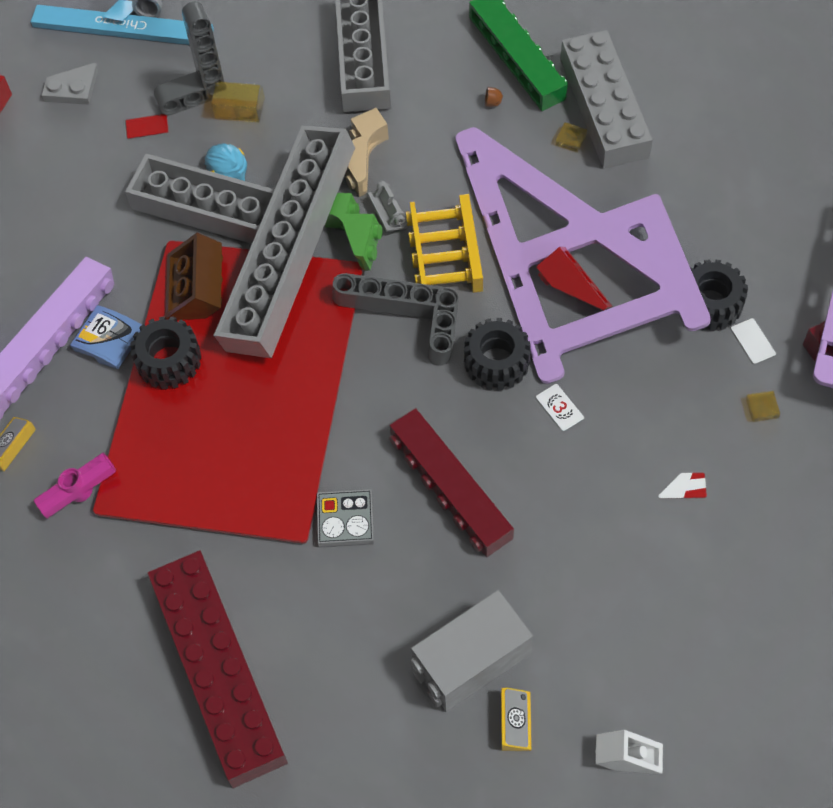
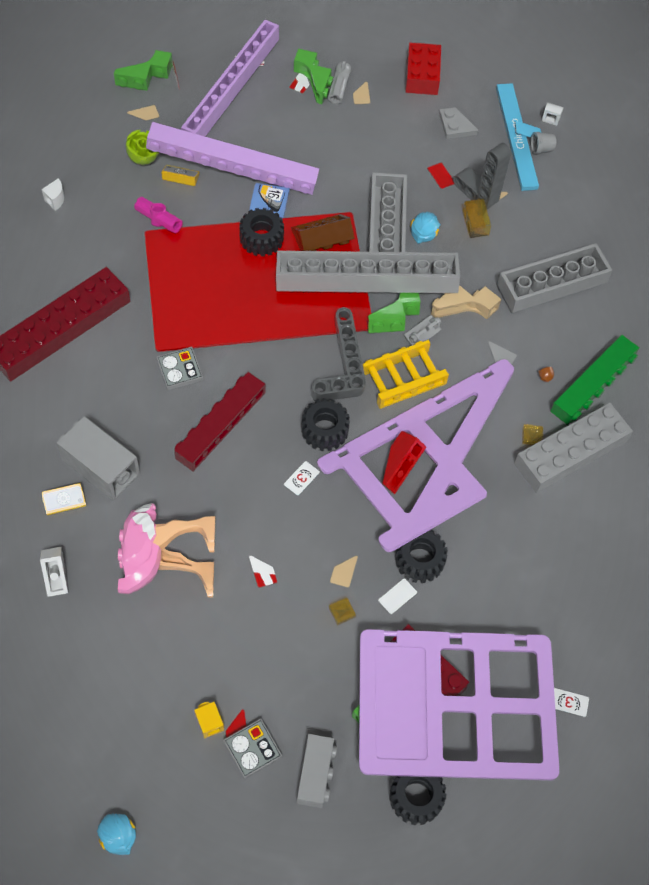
camera: 65 degrees right, 0 degrees up
none -> animal [118,503,215,598]
none -> tan sticker [330,556,358,587]
none -> light grey sticker [488,341,517,365]

